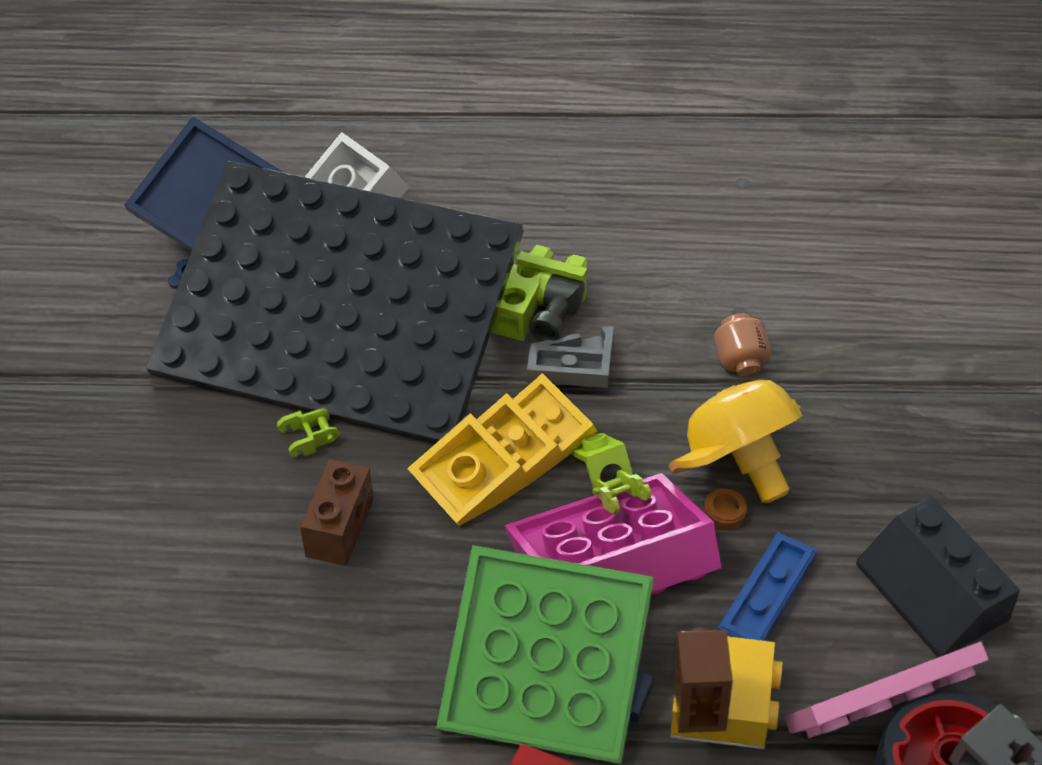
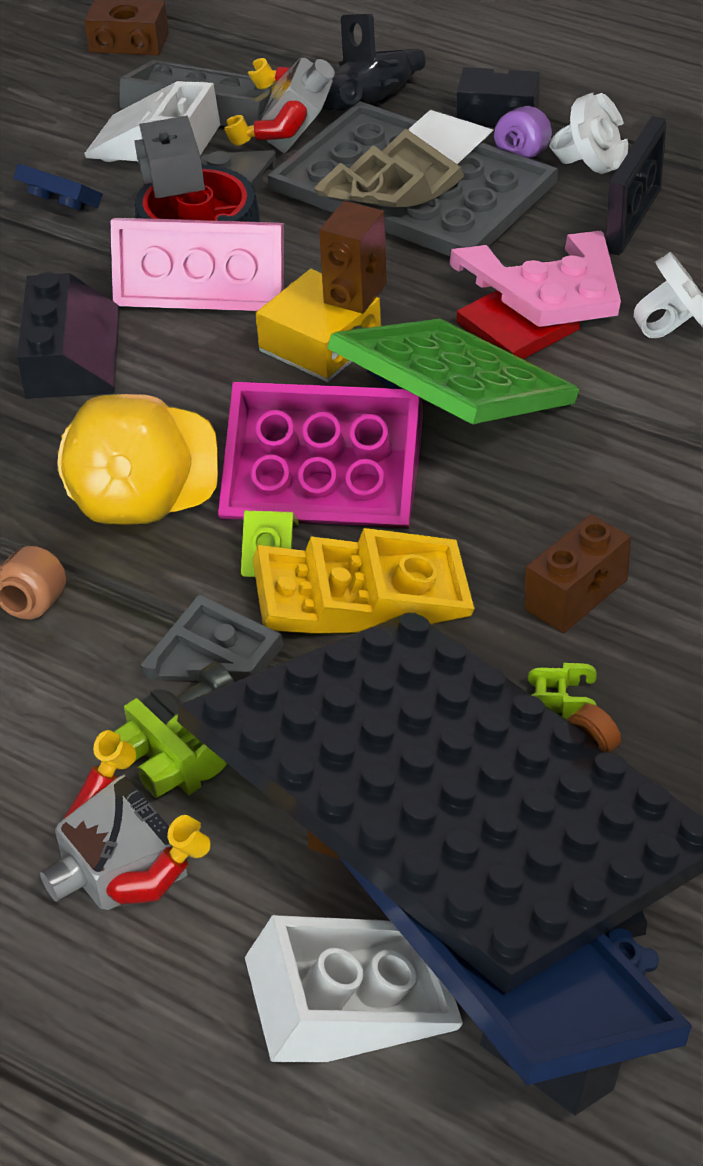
camera: 150 degrees left, 5 degrees down
lime piece [592,470,652,514] -> none
blue tile [717,532,817,641] -> none
none -> torso [40,730,211,910]
none -> dark orange tile [568,703,621,753]

